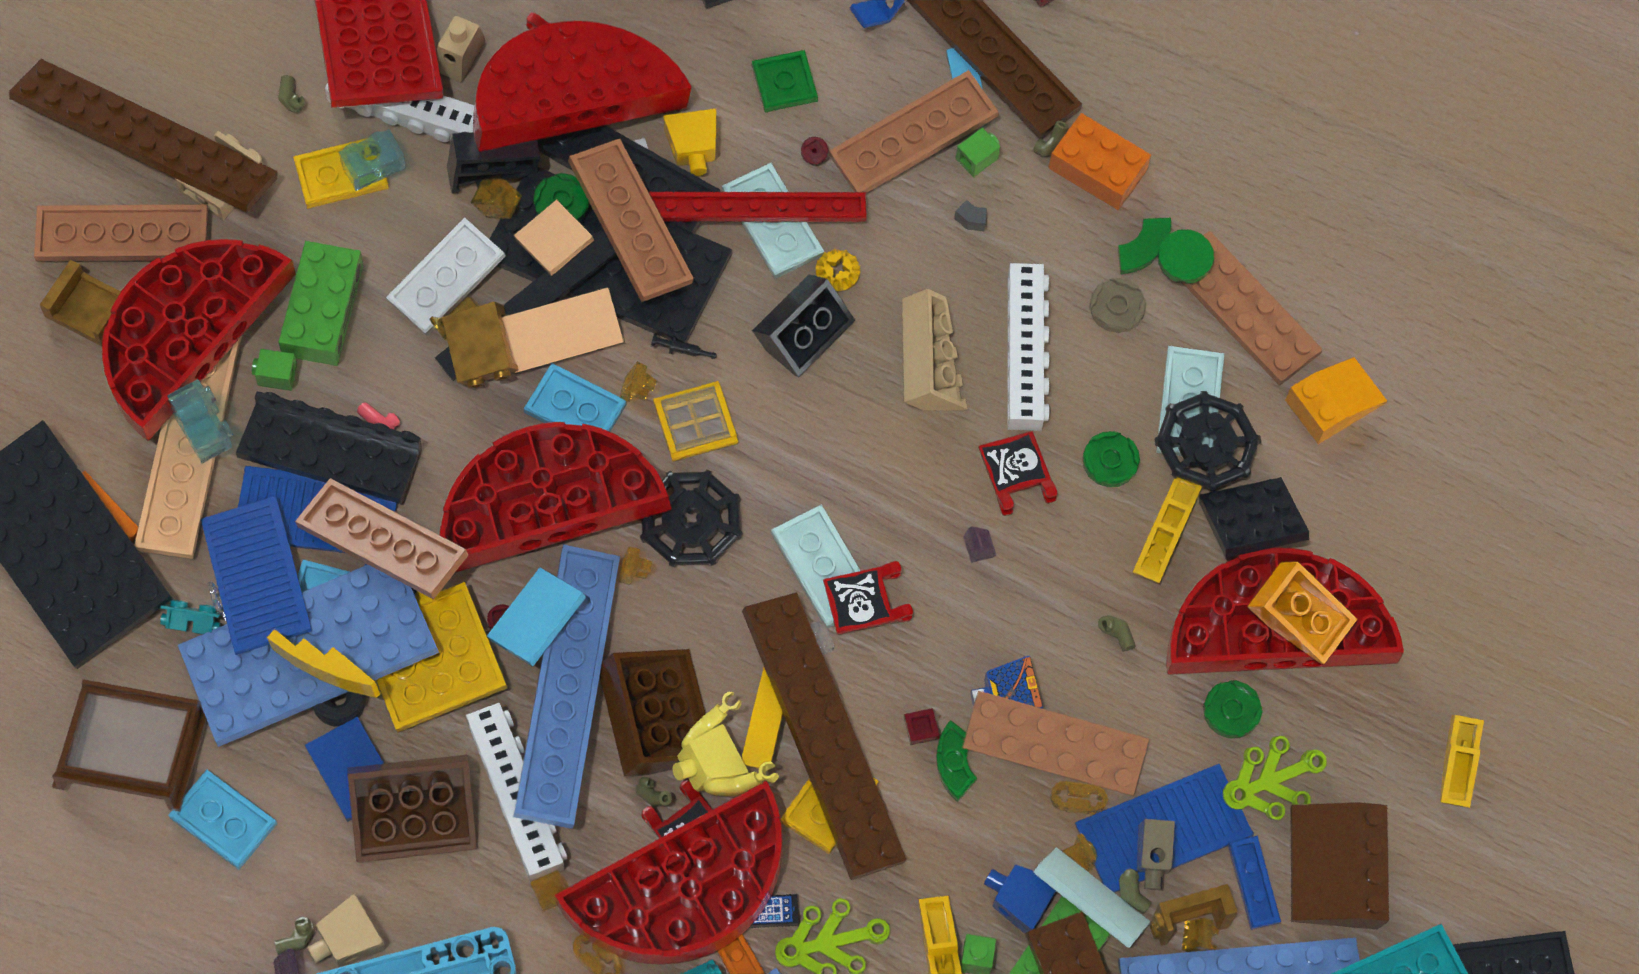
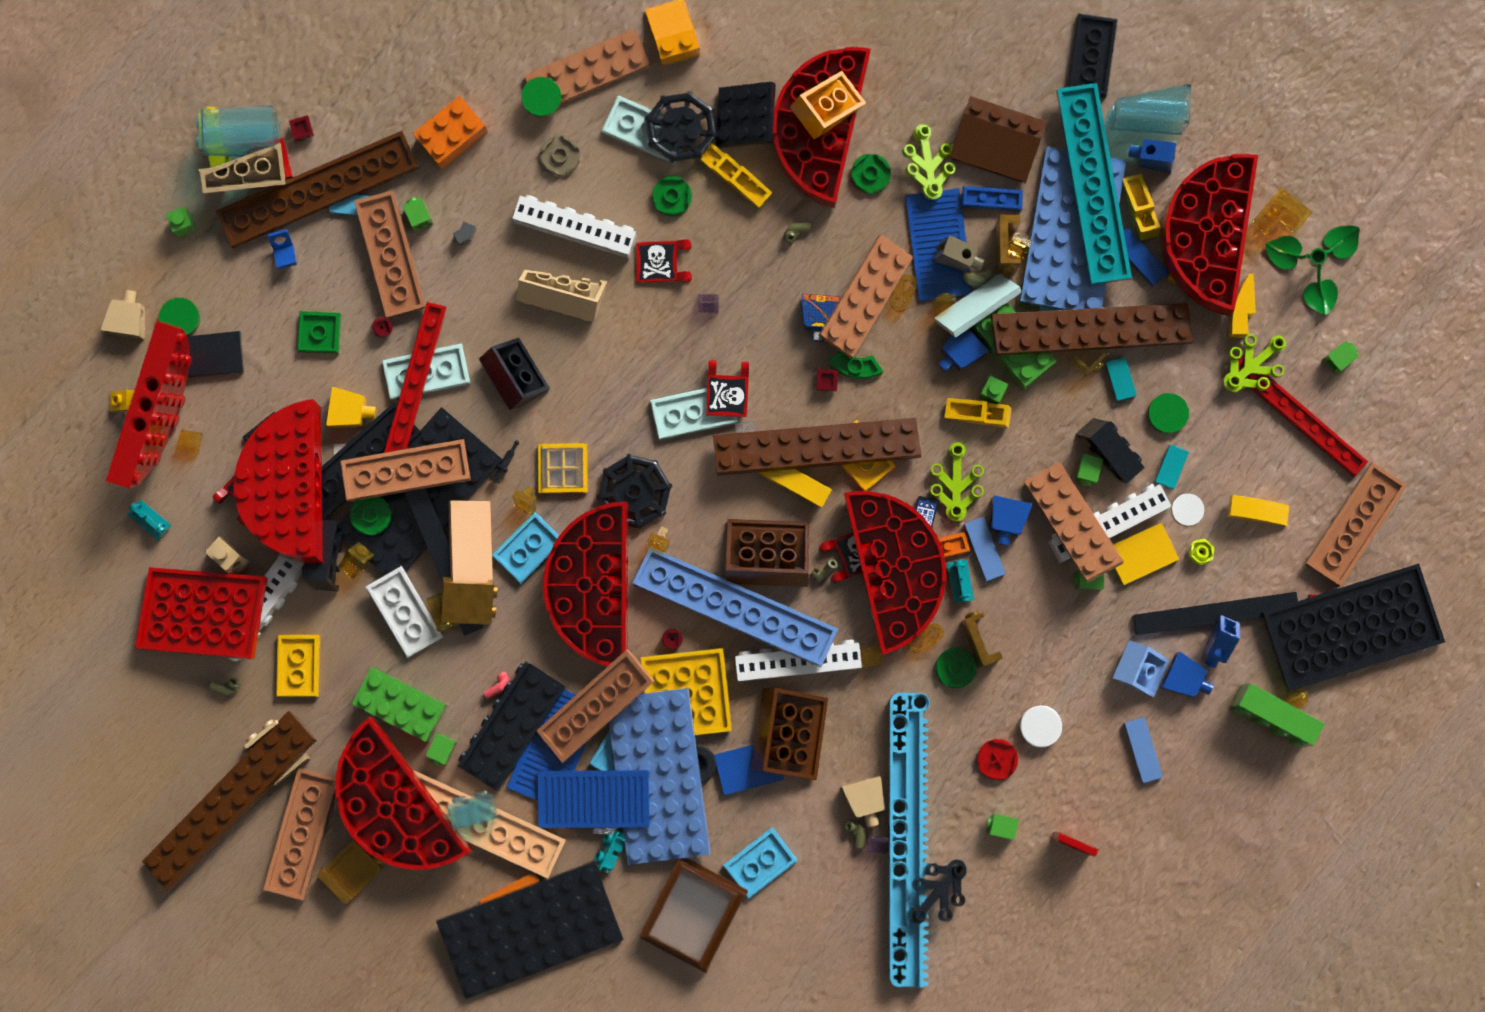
camera: 70 degrees left, 15 degrees up
yellow slope [266,629,380,698] -> none
clear light blue brick [339,129,406,191] -> none
medium azure tile [487,568,586,667] -> none
light nougat tile [514,200,594,276] -> none
light yellow torso [672,692,779,797] -> none
yellow gear [815,248,860,291] -> none
olive arm [1033,121,1069,157] -> none
green tile [1118,218,1171,275] -> none
yellow slope [1440,715,1484,808] -> none

